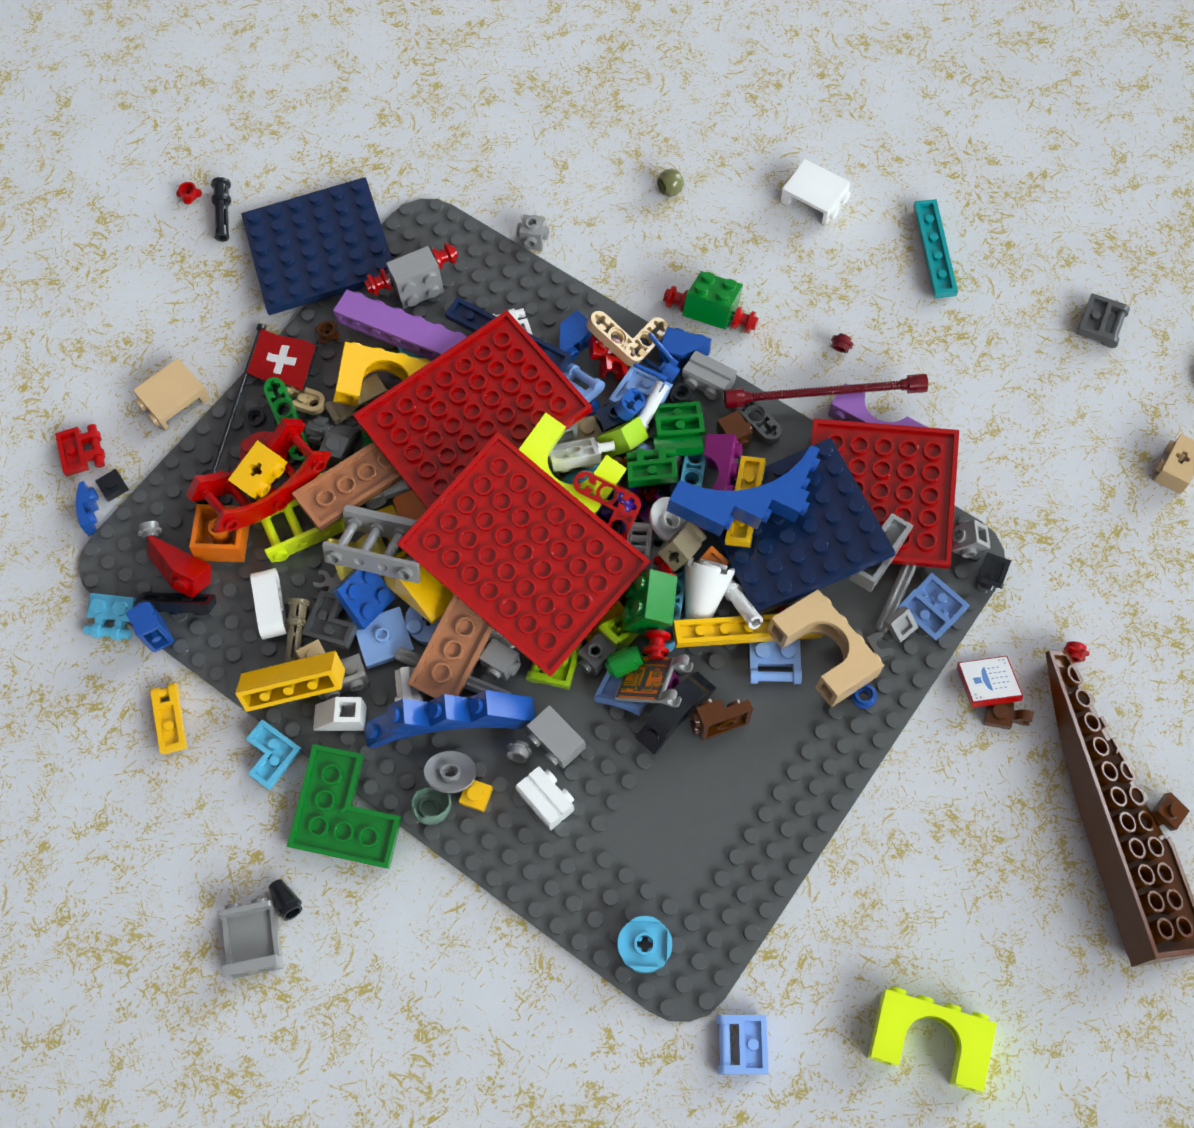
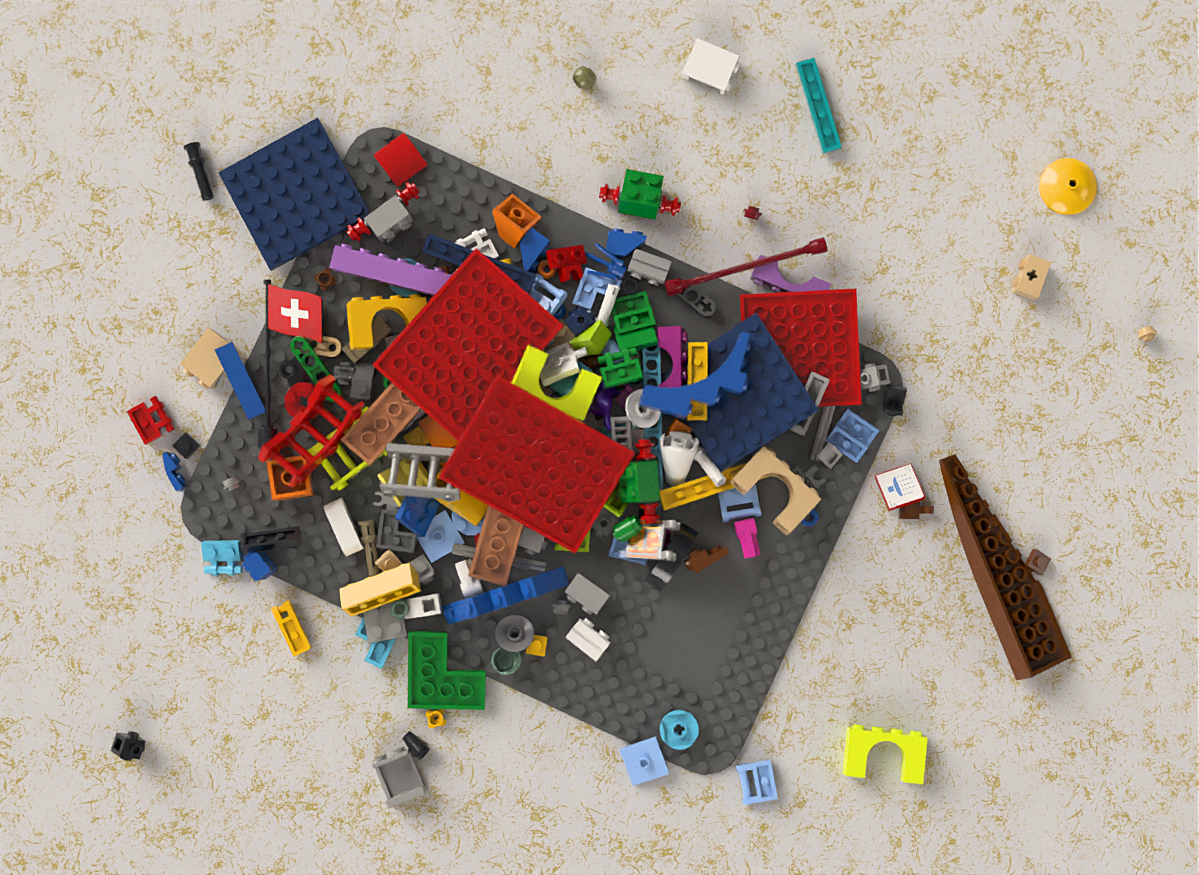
camera: 15 degrees left, 20 degrees up
red slope [147,535,212,598] -> none
red plate [176,182,202,205] -> none
yellow brick [228,440,288,501] -> none
light grey brick [516,214,549,251] -> none
red beam [573,470,641,539] -> none
tan beam [587,311,668,367] -> none
blue beam [614,388,646,421] -> none
dark tan piece [657,521,707,571] -> none
reddish brown brick [716,410,753,450] -> none
red plate [1064,641,1090,663] -> none
dark grey plate [1077,293,1130,348] -> none
none -> blue tile [215,342,266,420]
none -> light grey plate [363,599,407,643]
none -> red slope [373,132,428,187]
none -> sand green plate [390,600,409,619]
none -> yellow plate [425,709,447,729]
none -> orange slope [492,194,542,249]
none -> orange plate [537,259,557,279]
none -> light blue plate [619,736,670,786]
none -> dark pink piece [734,518,761,559]

